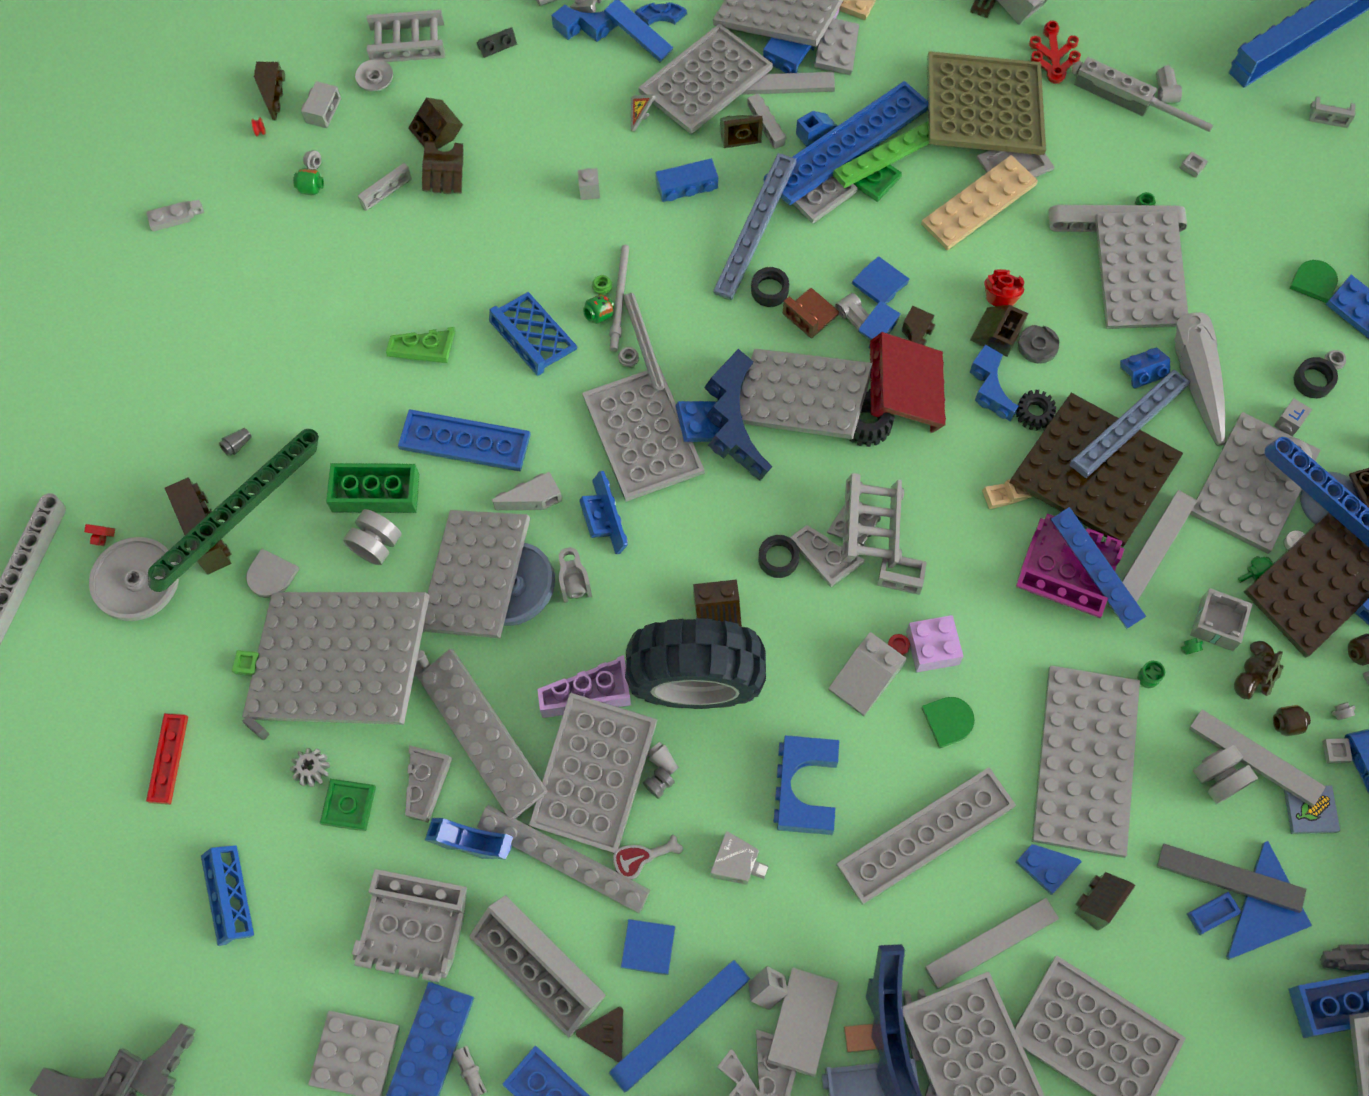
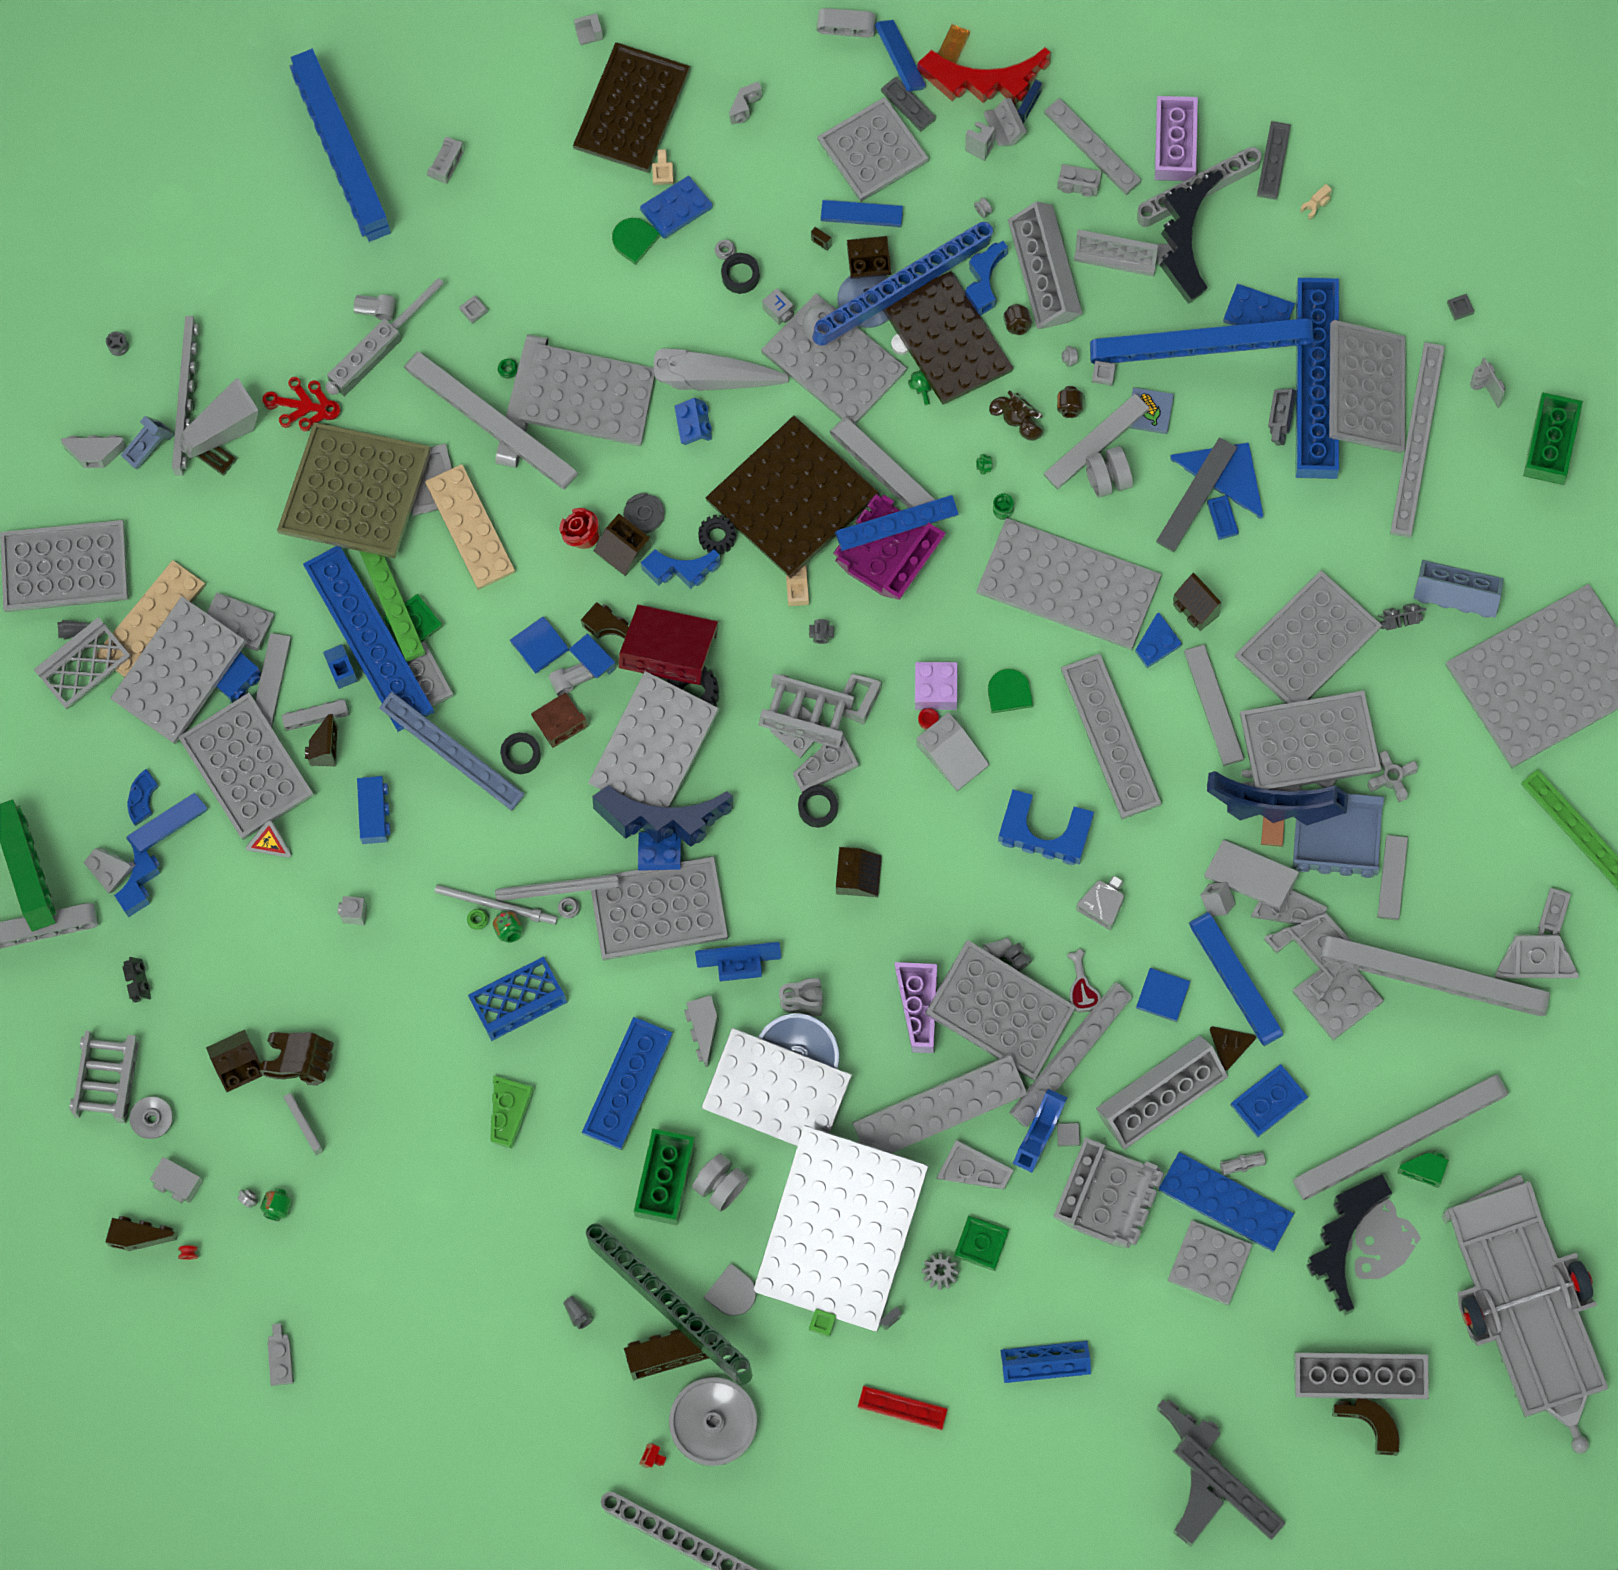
camera: 75 degrees left, 5 degrees up
black wheel [625,618,766,709] -> none
sand blue tile [1069,370,1190,478] -> none
light grey container [1190,588,1253,651] -> none
none -> light grey beam [404,351,578,490]
none -> dark grey gear [809,619,834,644]
none -> light grey tile [1057,1123,1079,1147]

